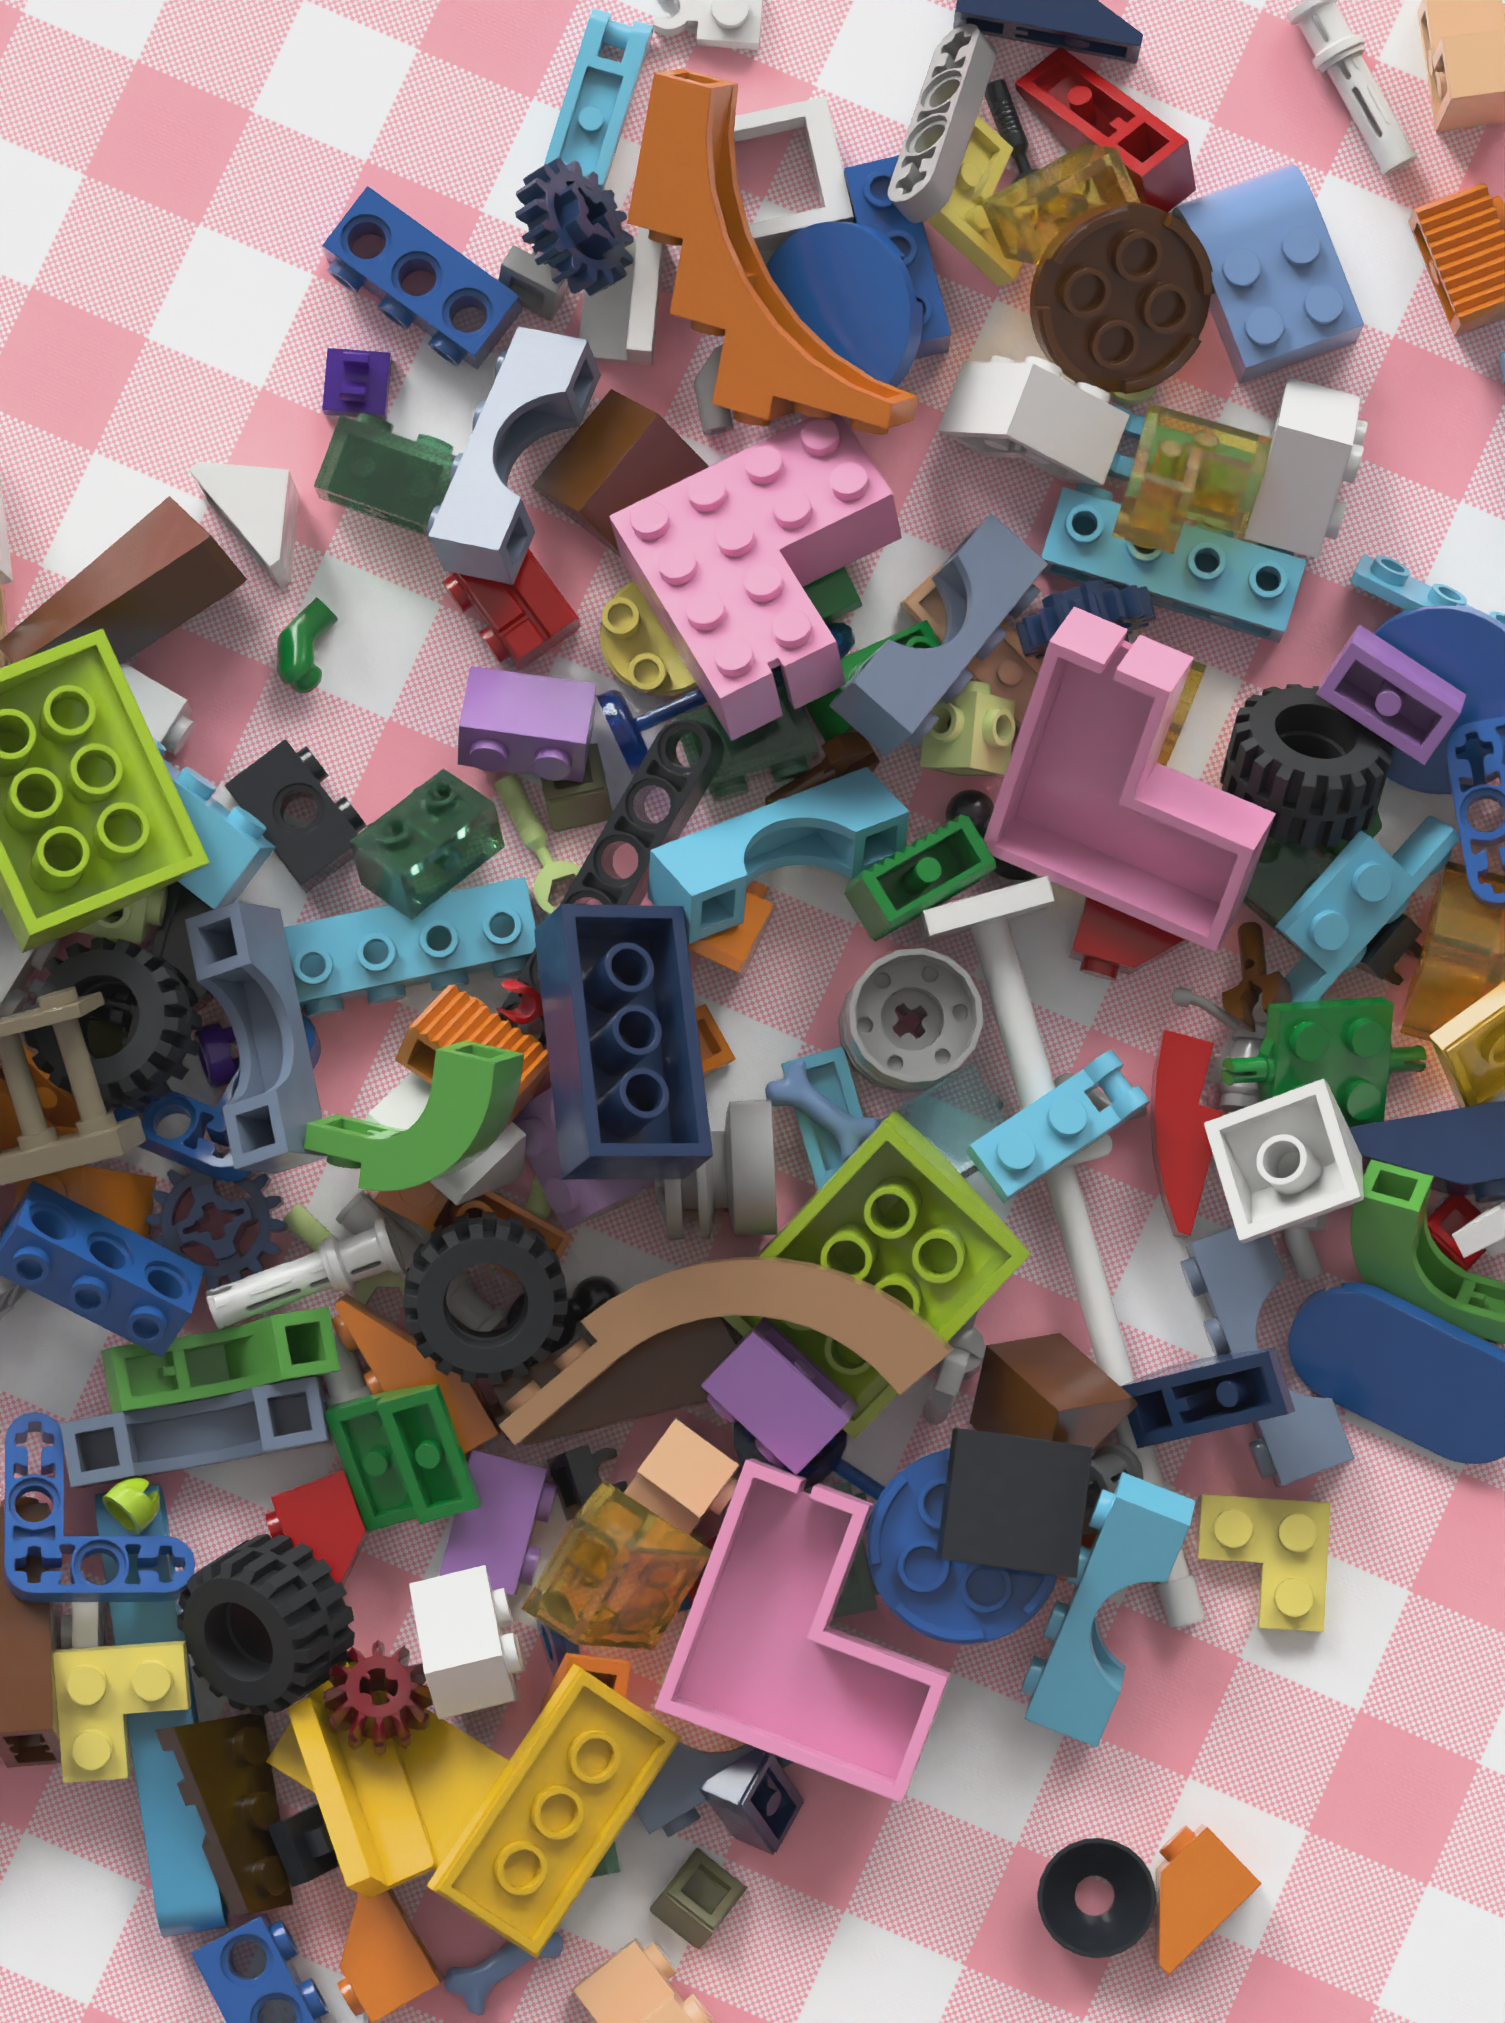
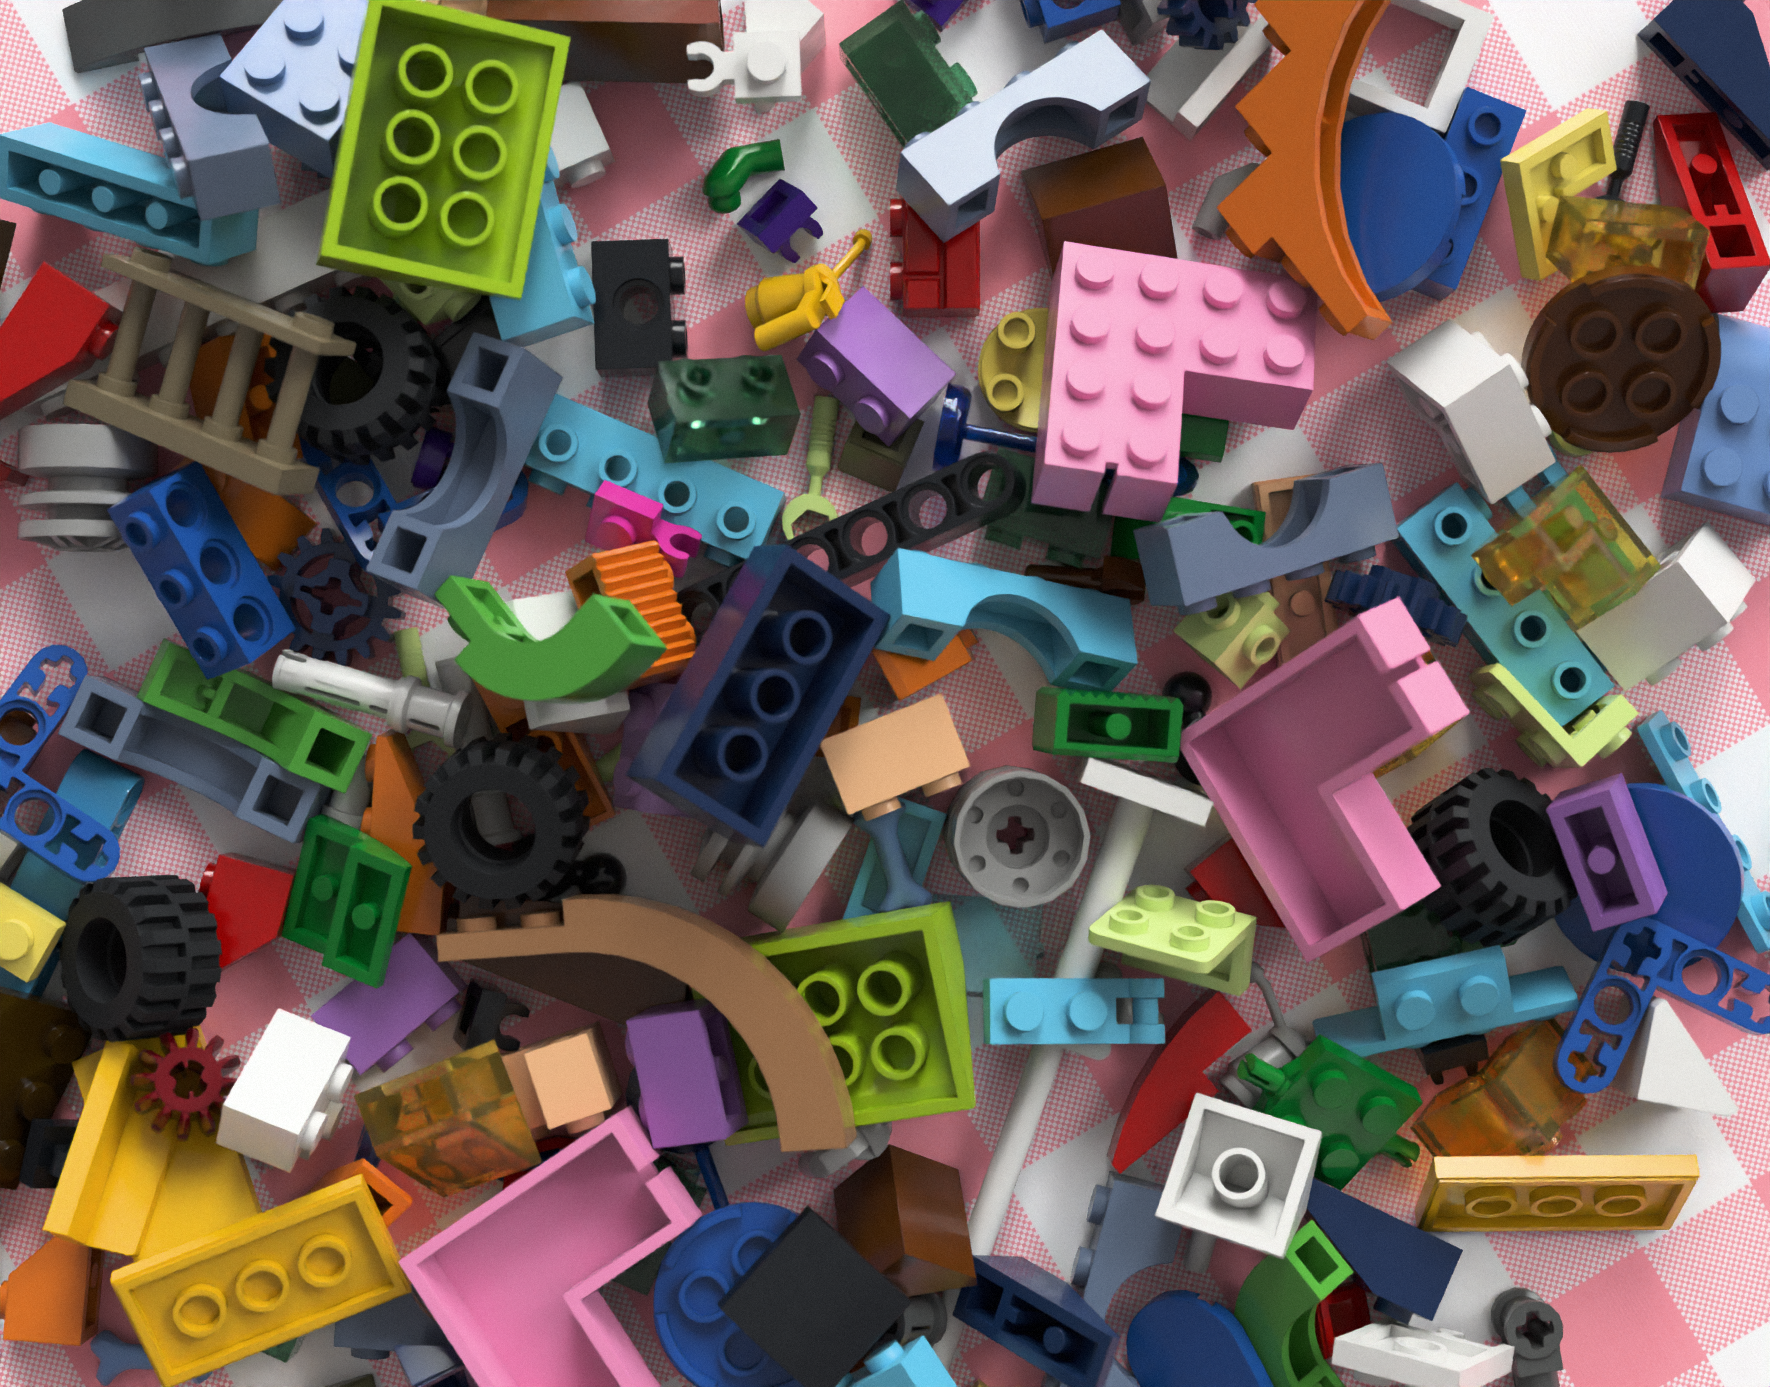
camera: 30 degrees right, 5 degrees up
lime hinge [102,1476,160,1535] -> none
red hand [496,979,544,1025] -> none
light grey beam [888,23,997,223] -> none
reddish brown bar [1222,922,1292,1032] -> none
none -> dark pink plate [584,480,702,578]
none -> white plate [687,30,802,104]
none -> dark purple tile [736,179,823,263]
none -> yellow piece [745,229,873,352]
none -> light nougat brick [820,693,971,822]
none -> yellowish green bracket [1088,885,1257,997]
none -> yellowish green bracket [1468,663,1639,768]

